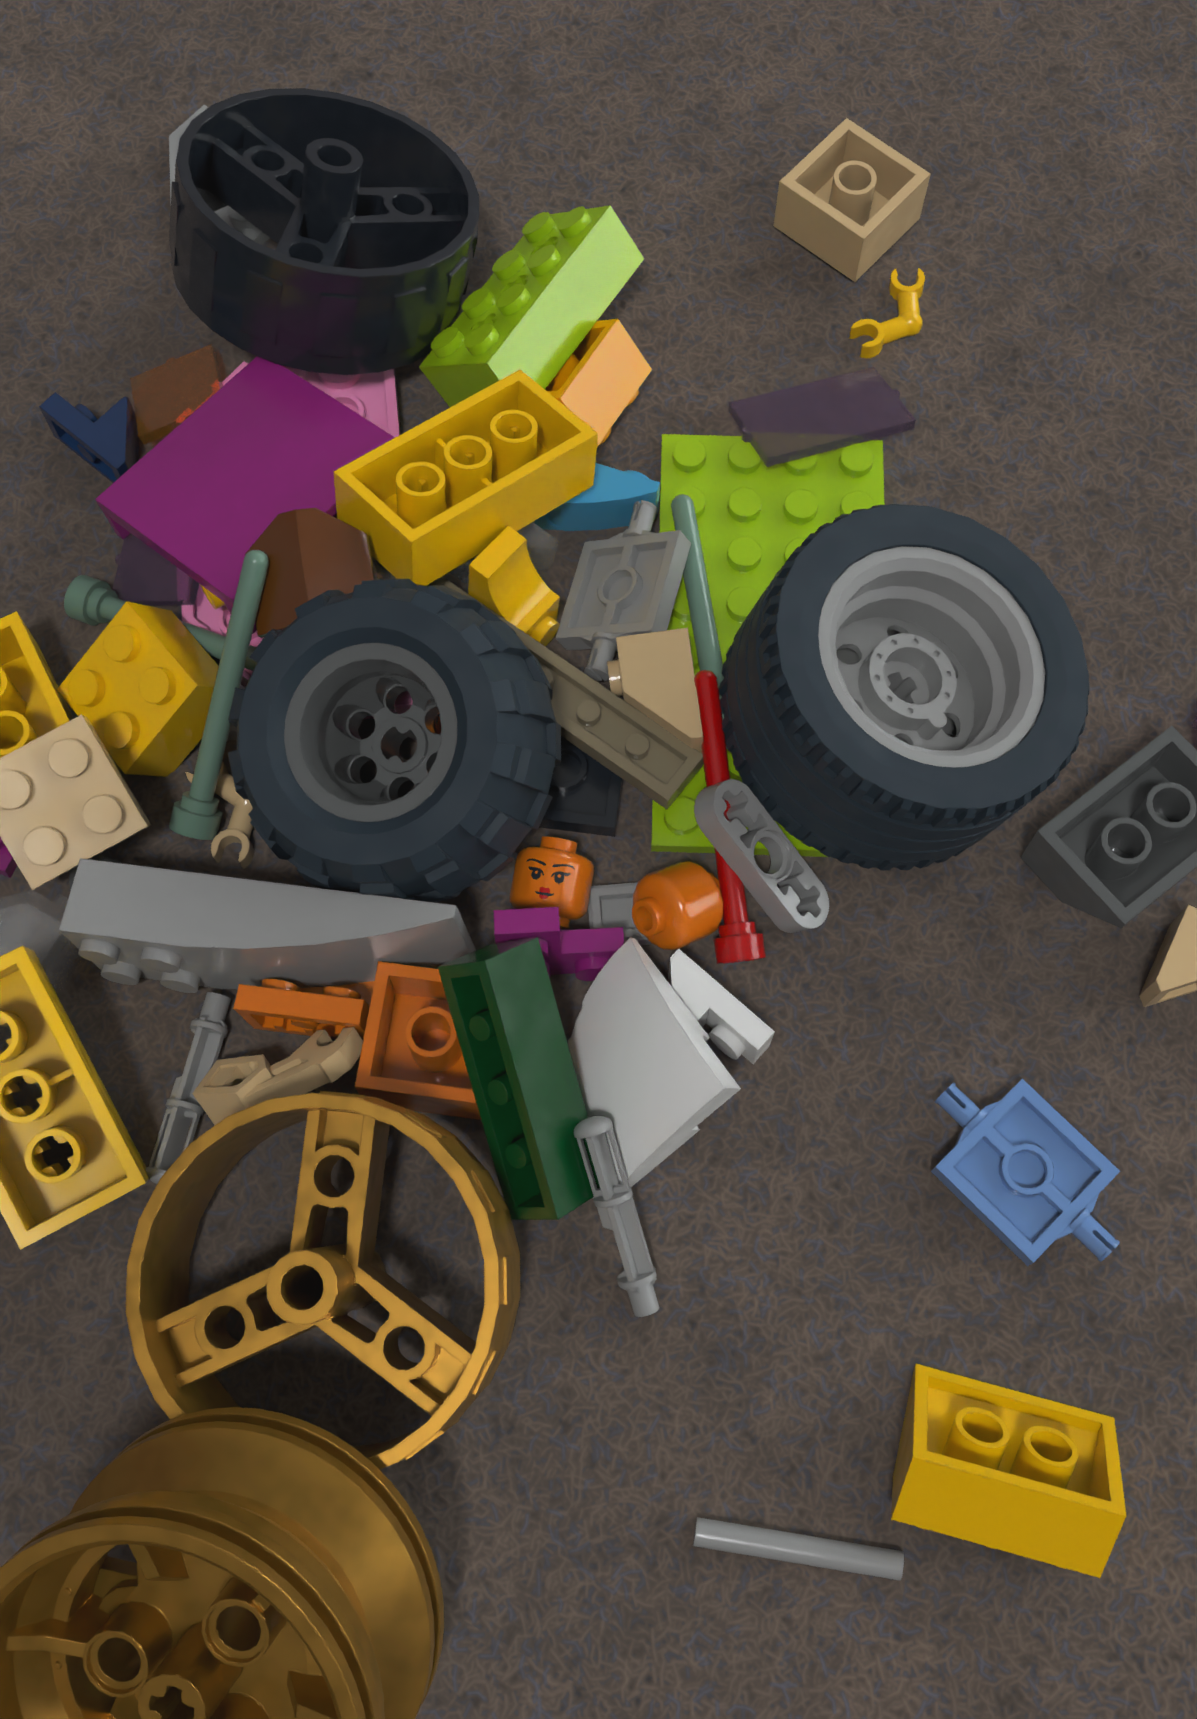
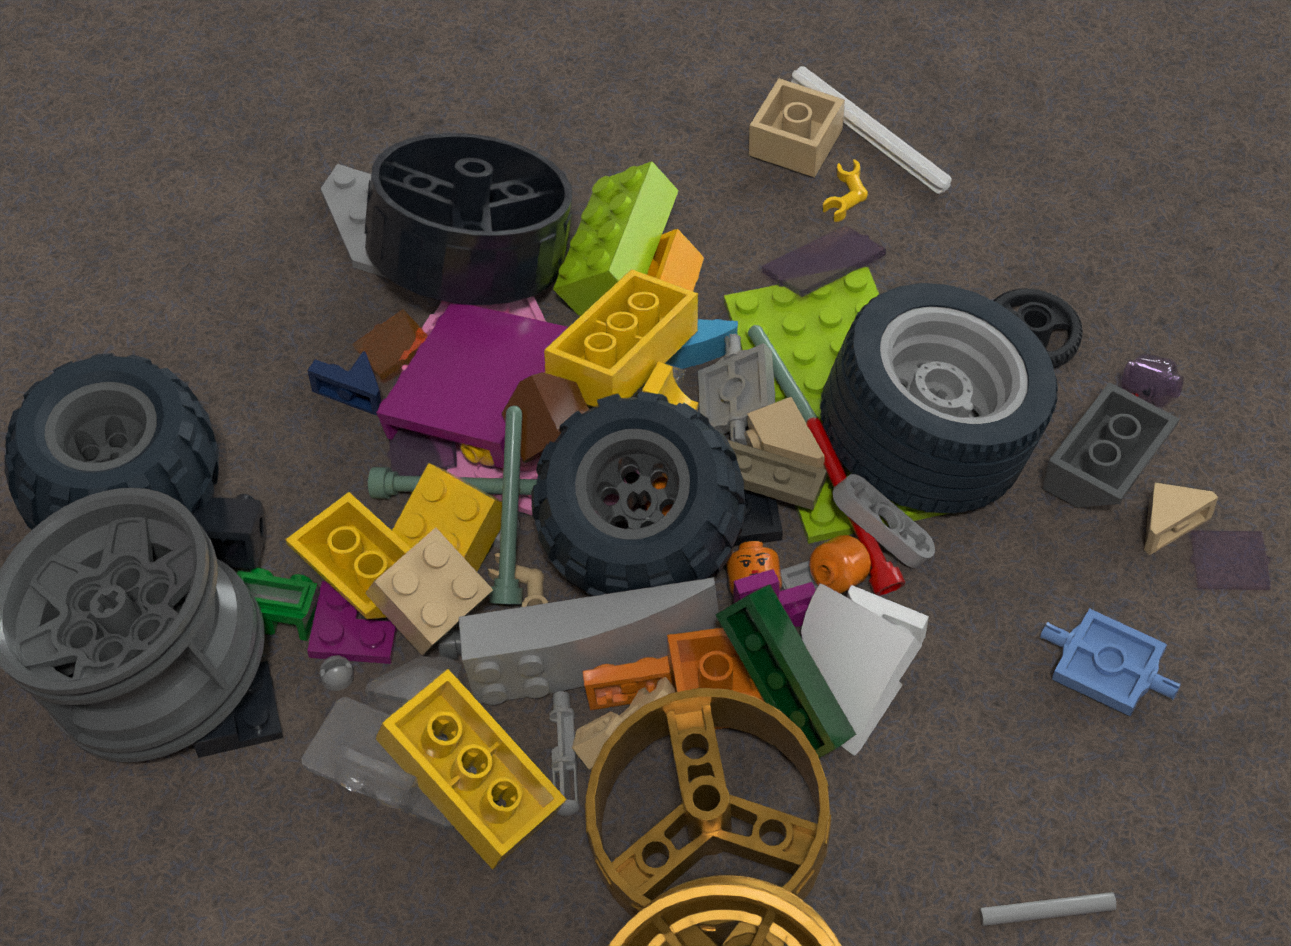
camera: 15 degrees left, 15 degrees down
light grey piece [573,1116,660,1317] -> none
yellow slope [891,1364,1126,1578] -> none
none -> white axle [791,66,952,194]
none -> black wheel [993,288,1083,368]

